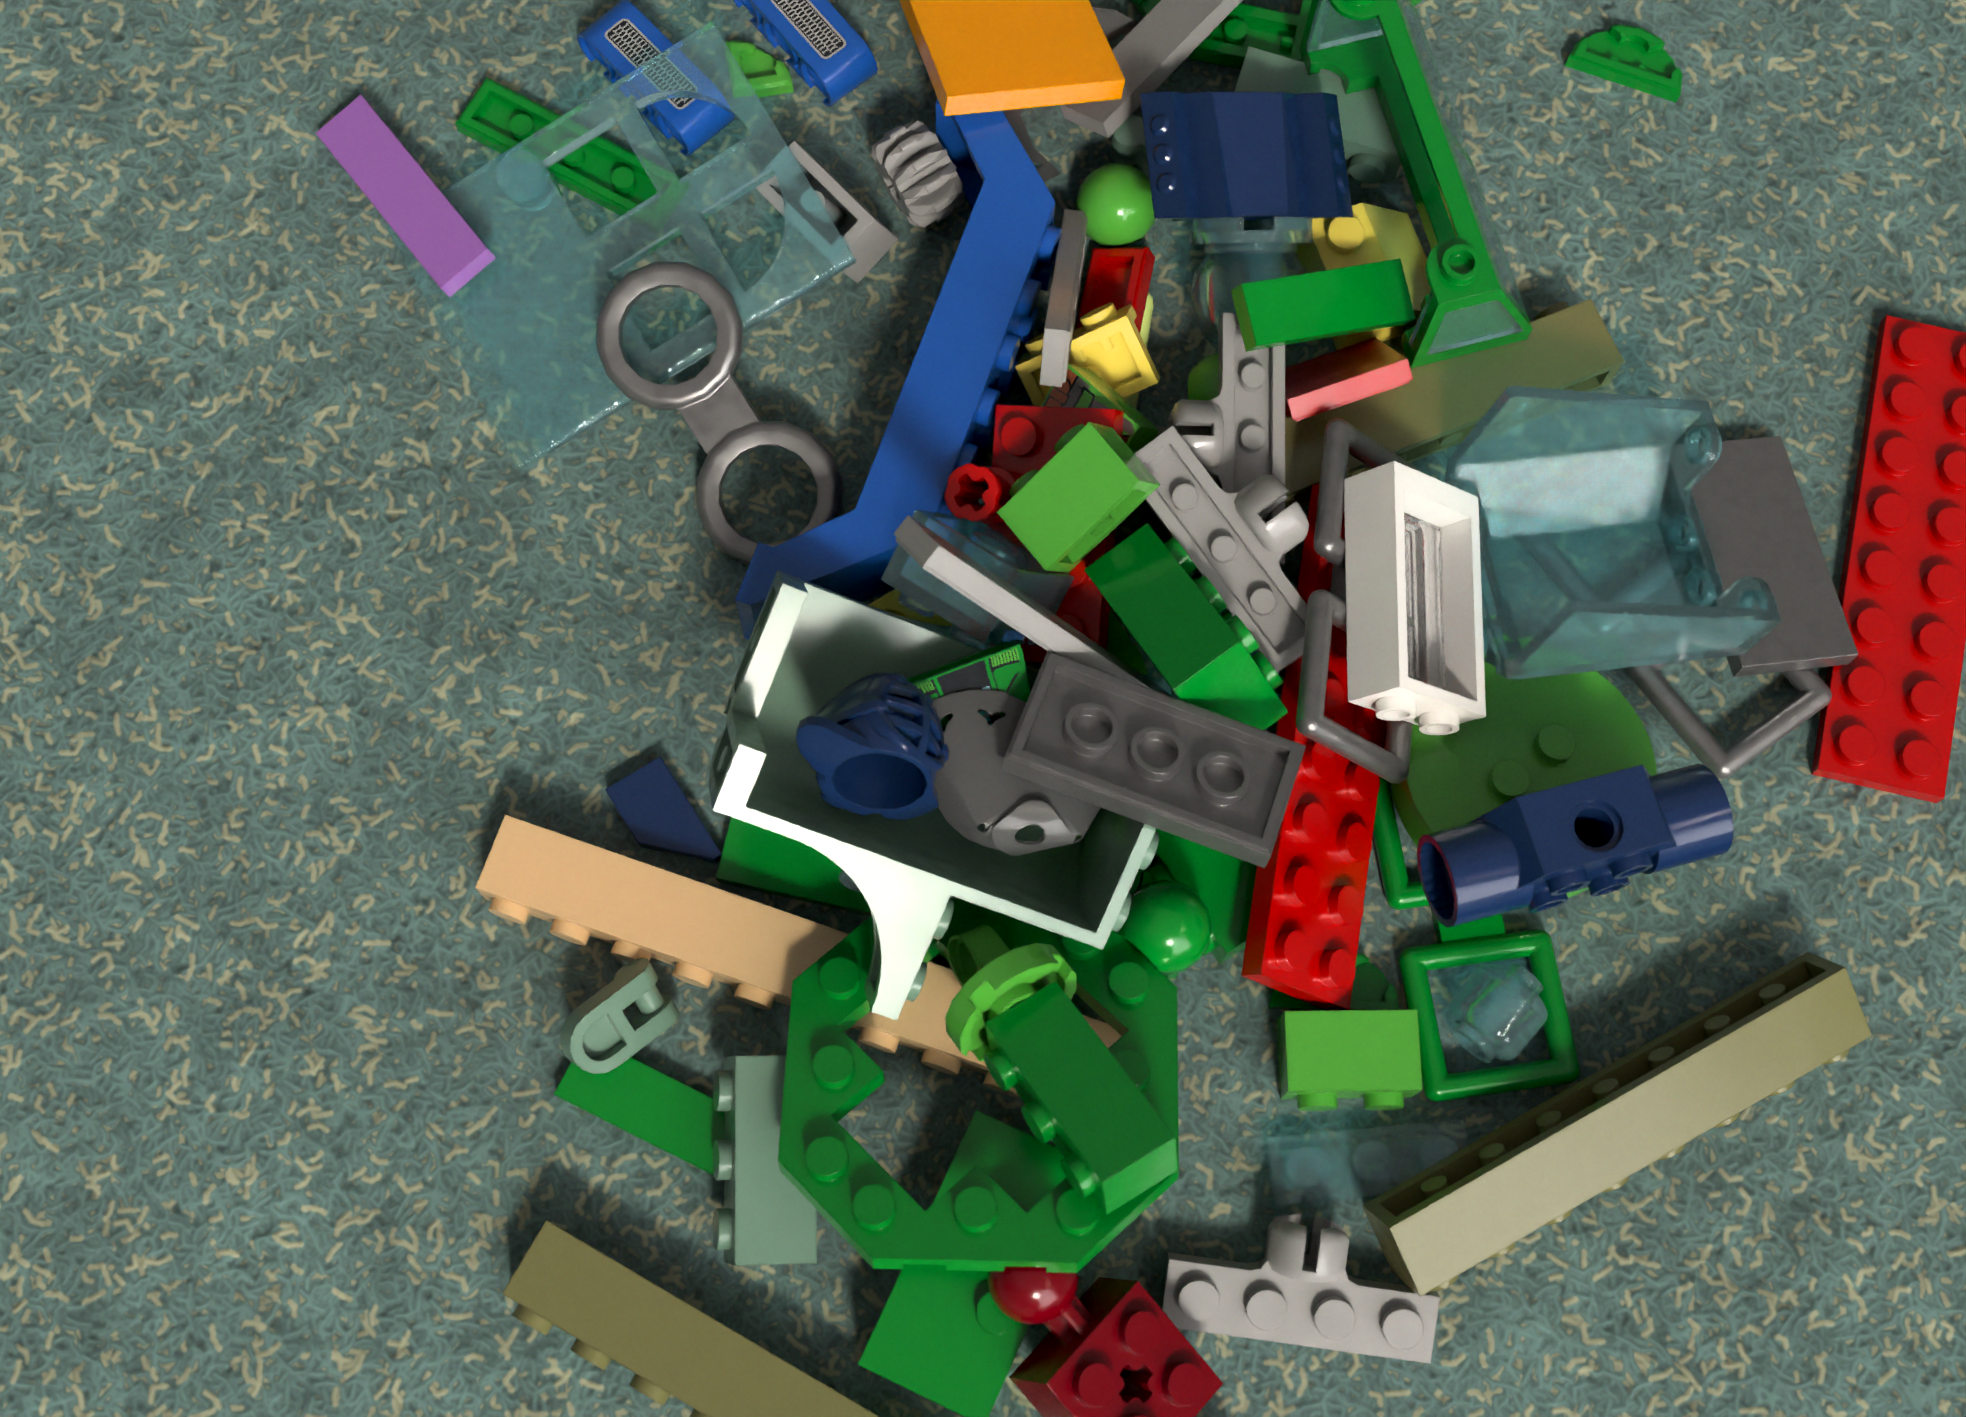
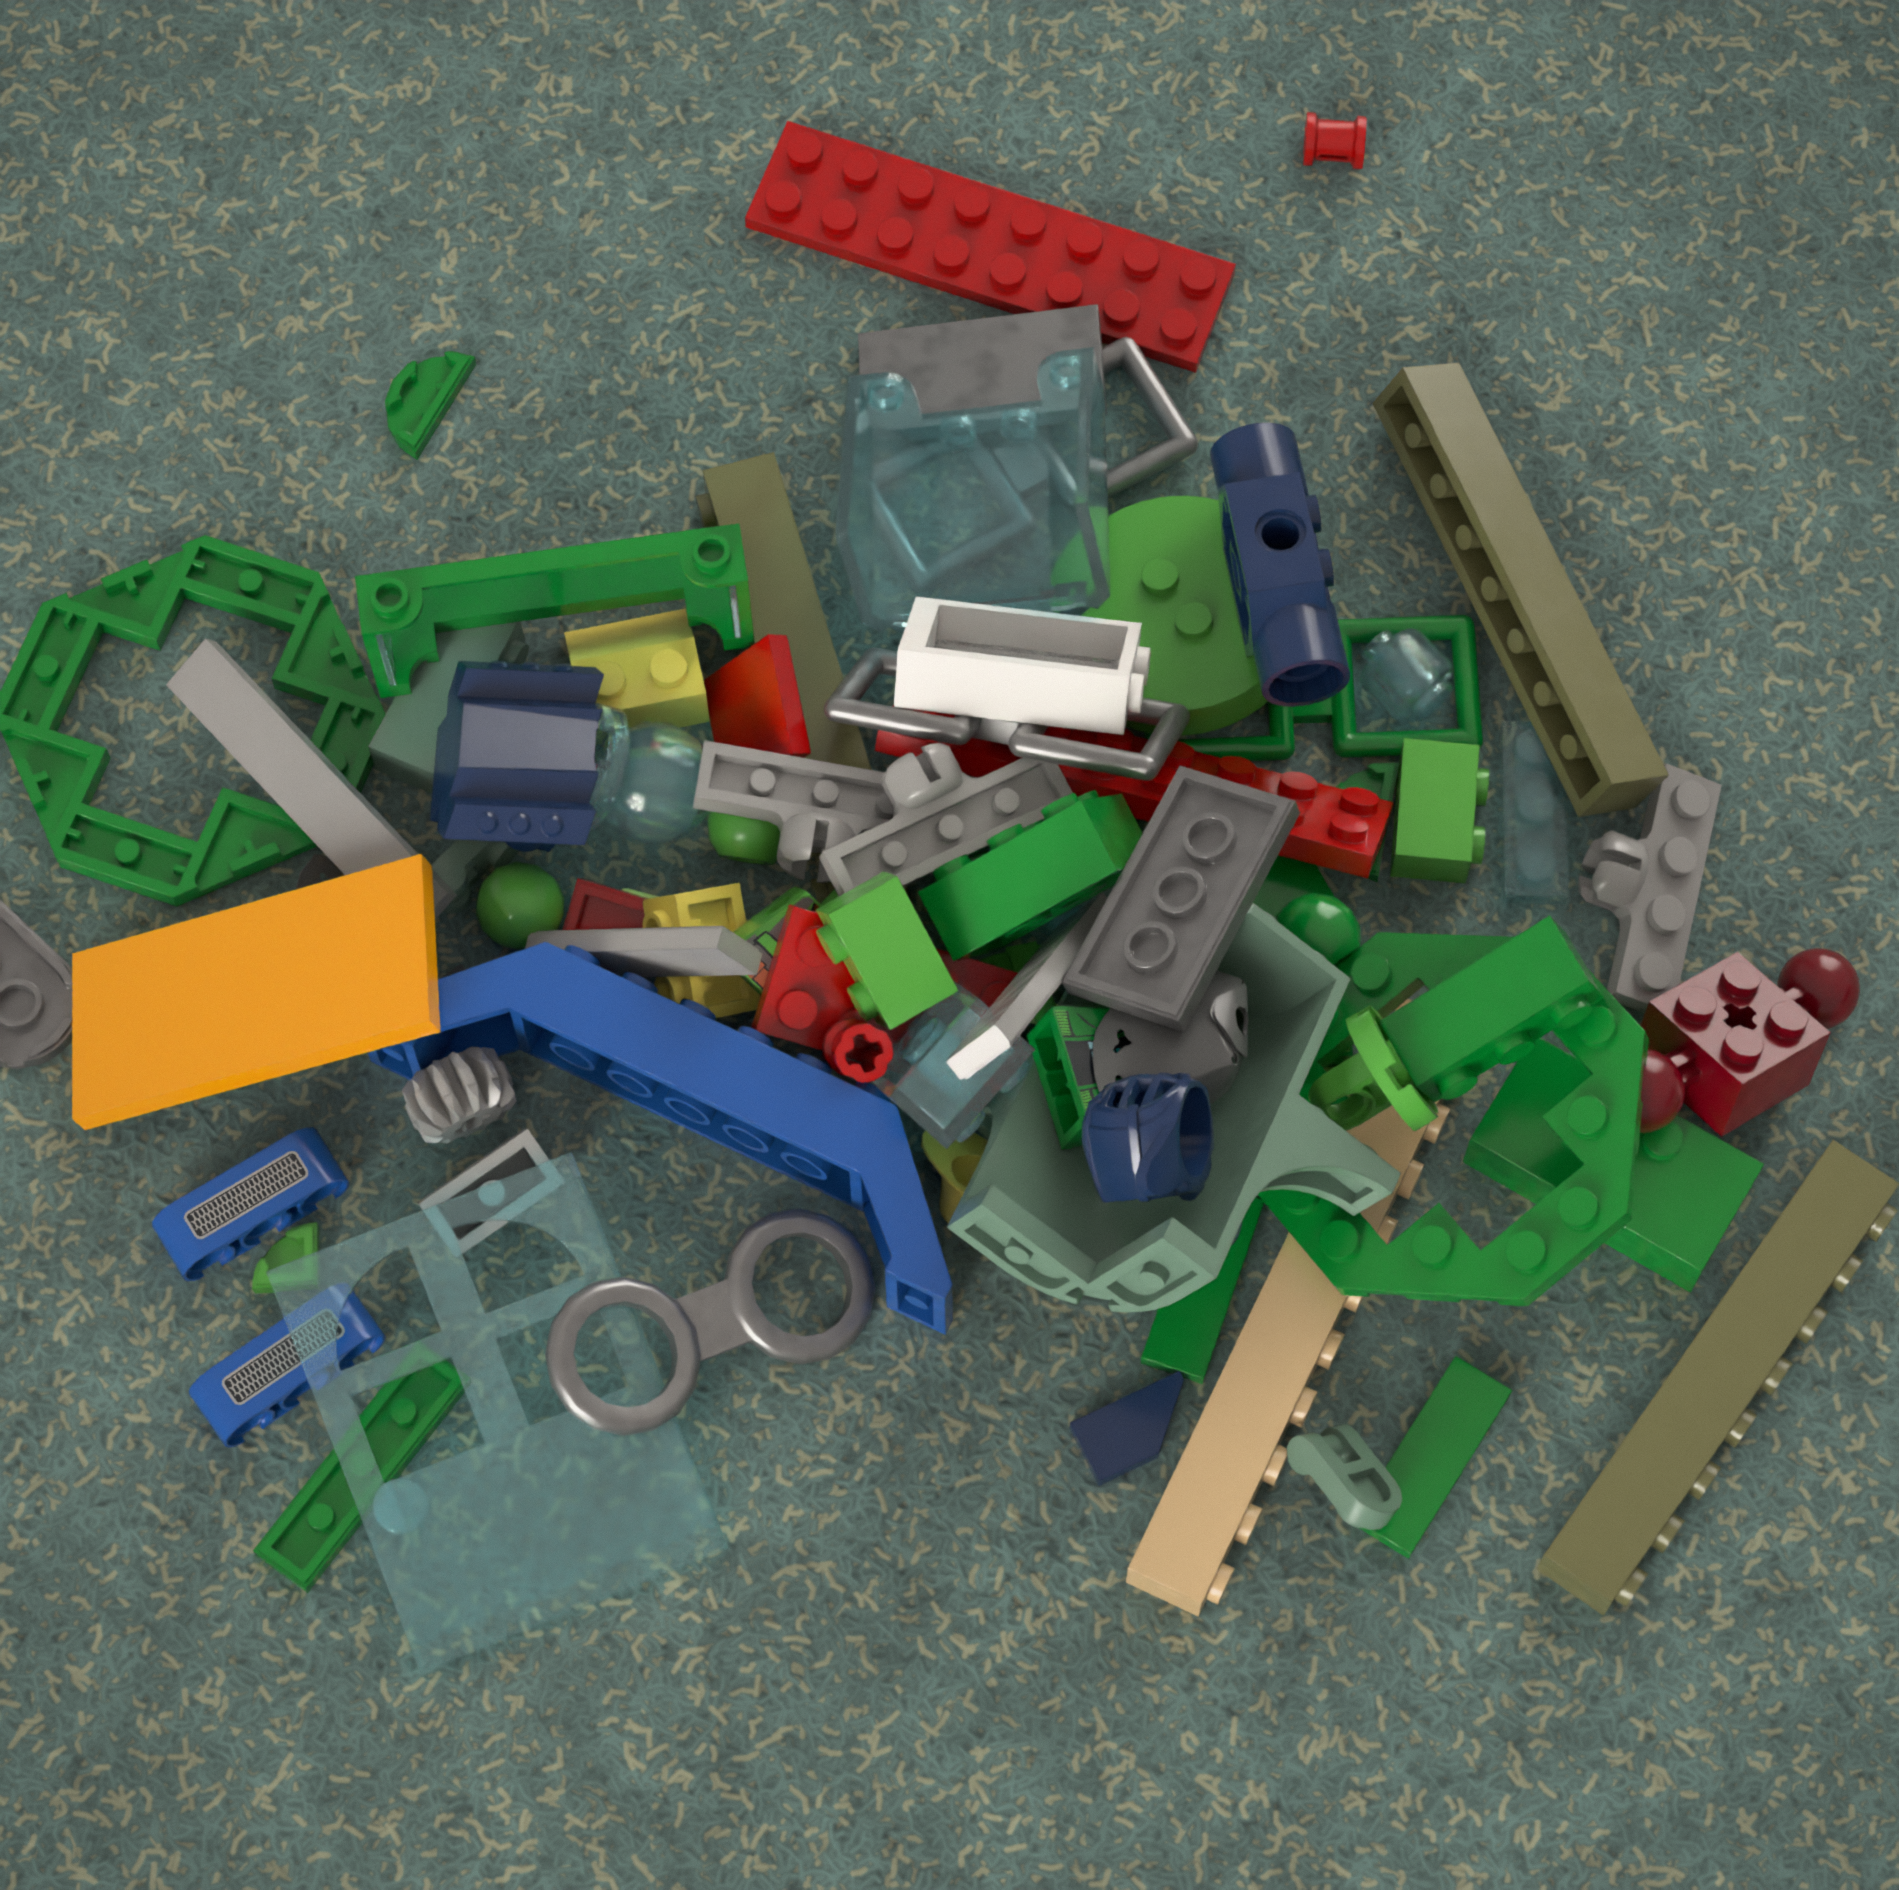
camera: 80 degrees left, 5 degrees down
medium lavender tile [316,94,496,297] -> none
sand green brick [713,1055,817,1266] -> none
green tile [1231,258,1416,352] -> none

